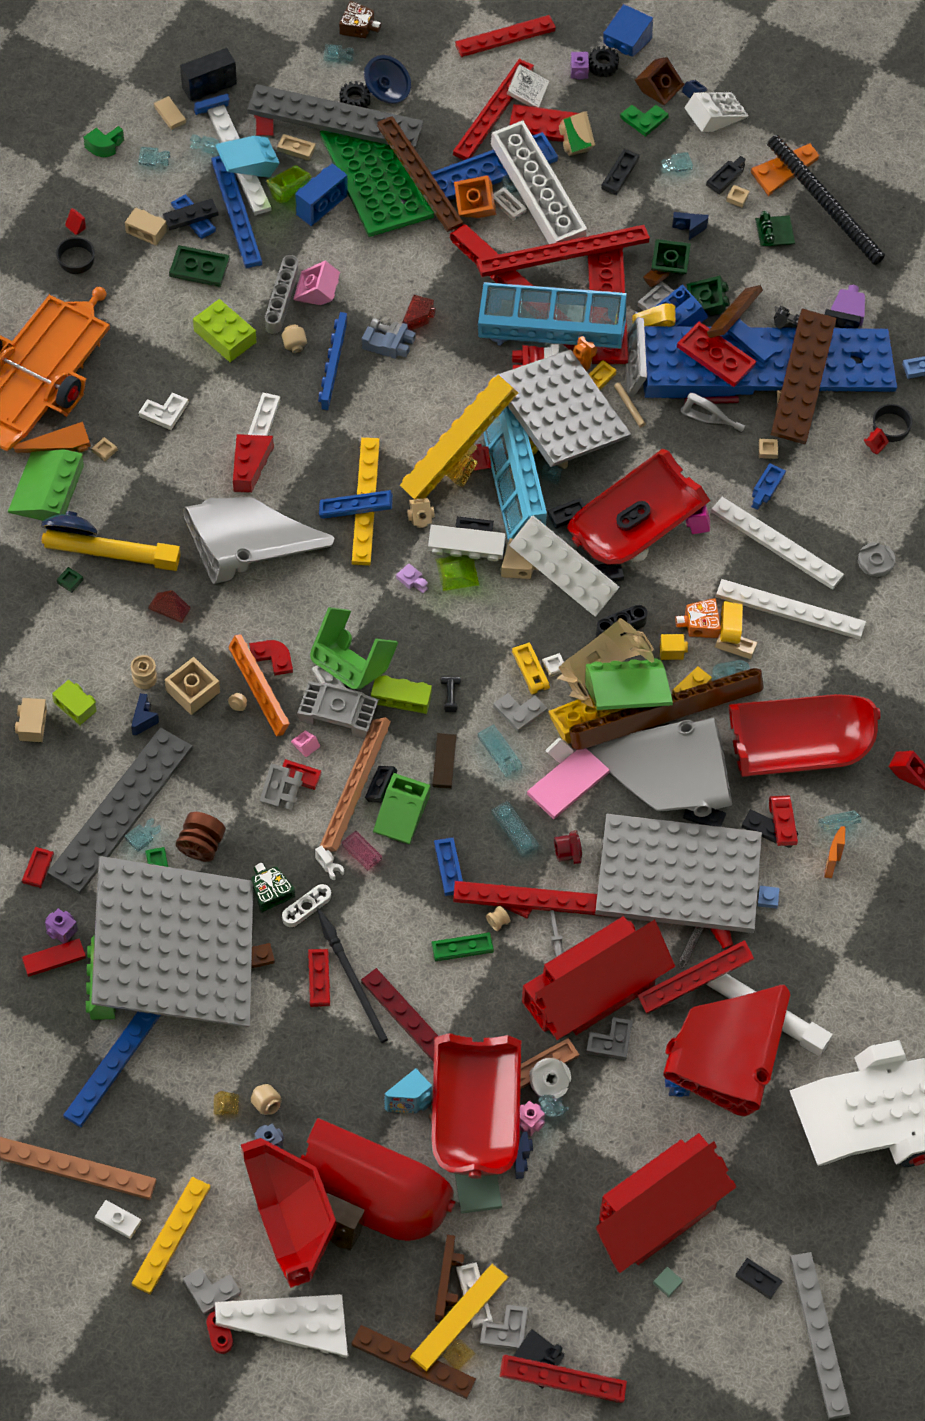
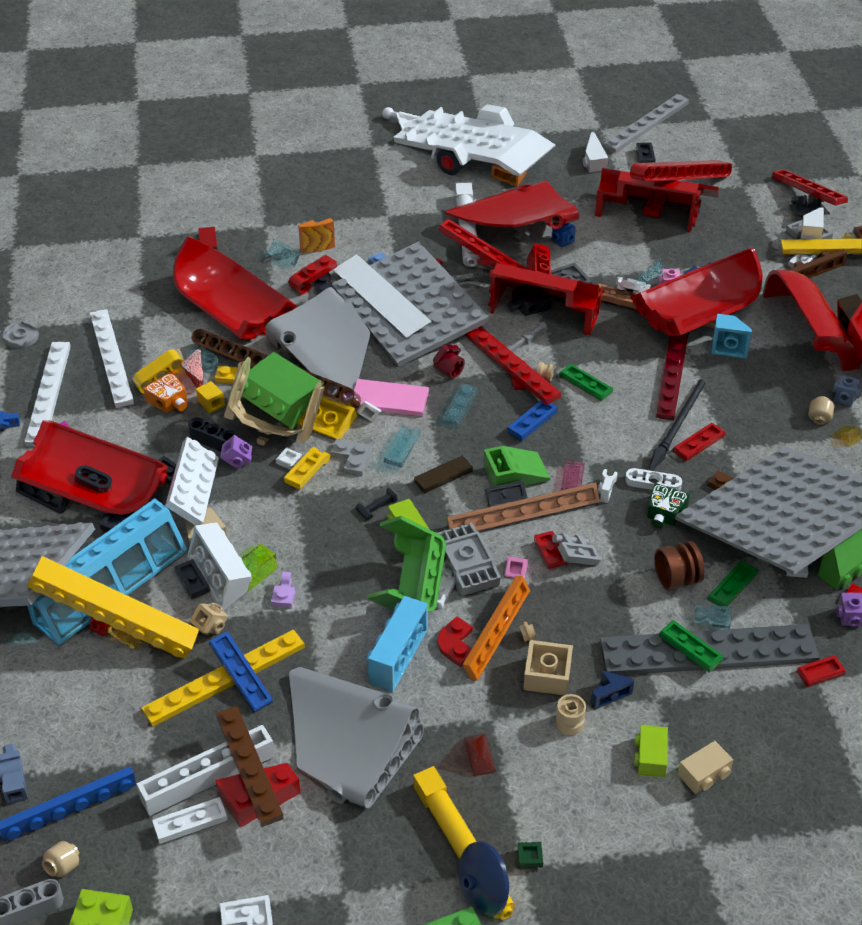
camera: 125 degrees left, 15 degrees down
none -> white brick [137,725,275,816]
none -> clear red slope [181,349,204,388]
none -> reddish brown plate [216,706,284,827]
none -> medium lavender brick [220,435,252,469]
none -> white sticker [333,254,431,337]
none -> medium azure brick [366,596,428,692]
none -> red slope [526,243,551,275]
none -> white slope [583,132,608,172]
none -> red beam [630,160,732,182]
none -> green tile [659,620,724,673]
none -> white slope [798,208,824,239]

